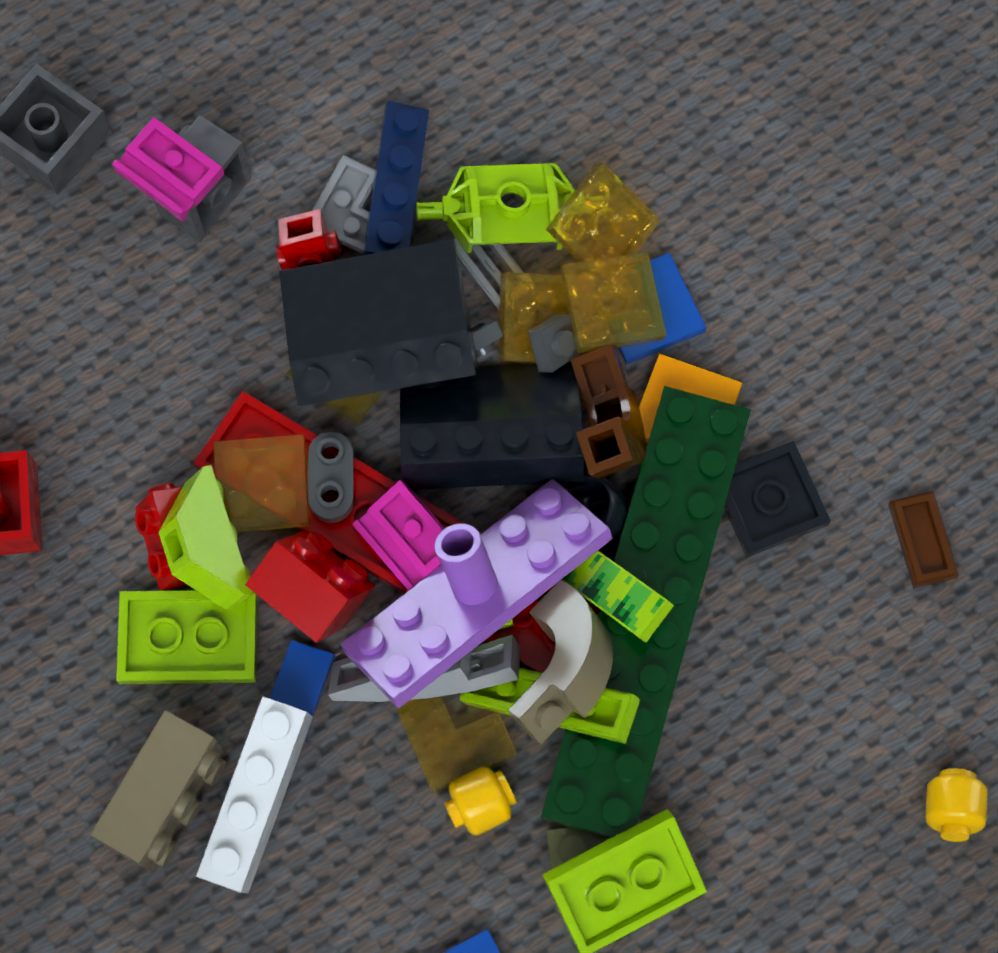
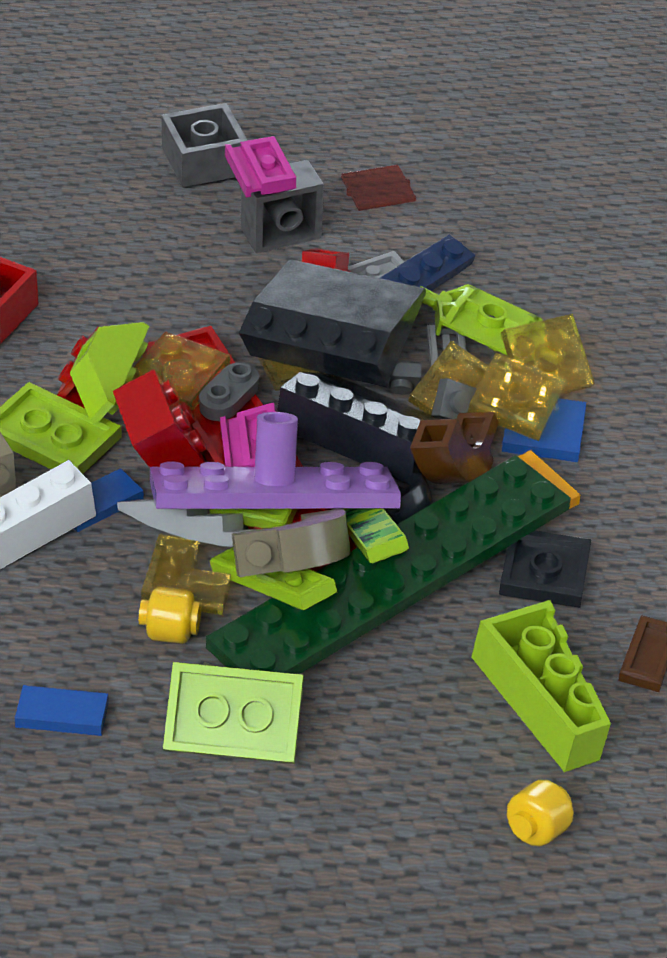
camera: 30 degrees right, 30 degrees down
none -> clear red piece [341,164,416,211]
none -> lime wedge [471,600,611,772]

